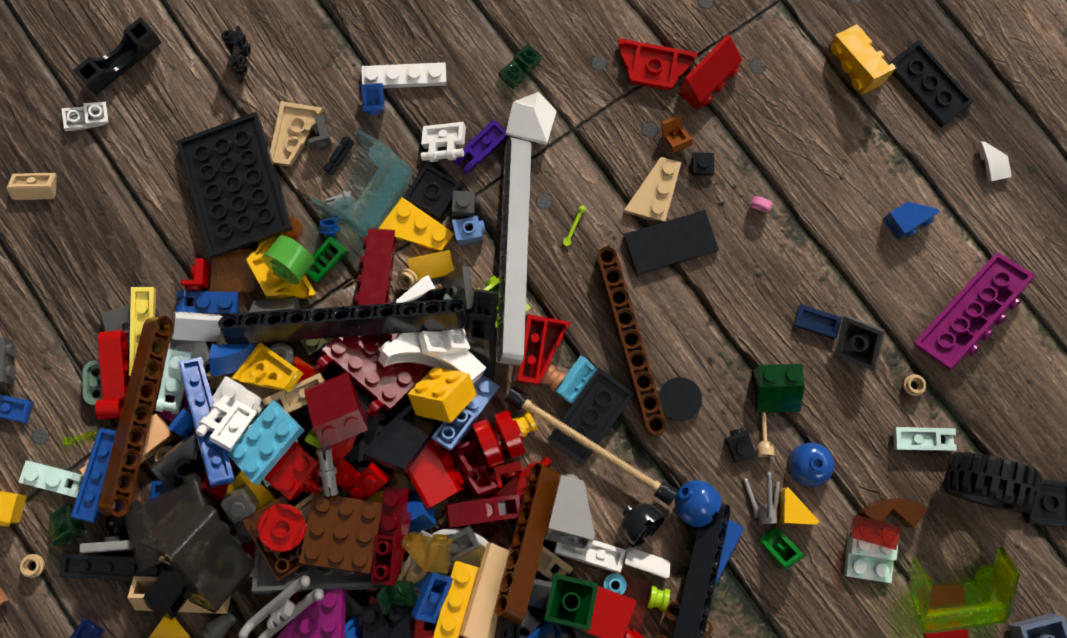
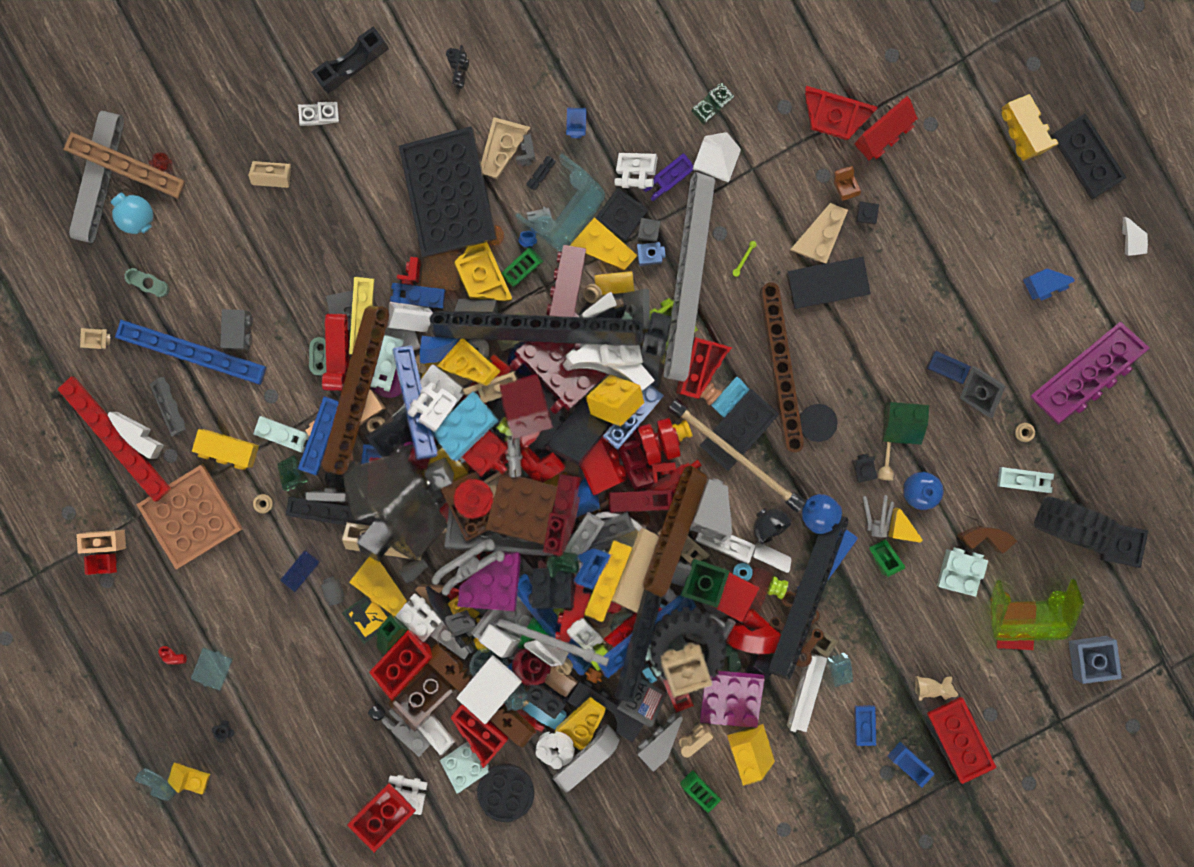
camera: 10 degrees right, 10 degrees up
clear neon green hinge [62,425,109,446] -> none
blue slope [168,407,195,438] -> none
bright green piece [262,235,315,285] -> none
white plate [362,62,447,88] -> none
clear yellow slope [402,532,453,573] -> none
bright pink tile [750,196,773,212] -> none
clear red plate [849,515,901,550] -> none

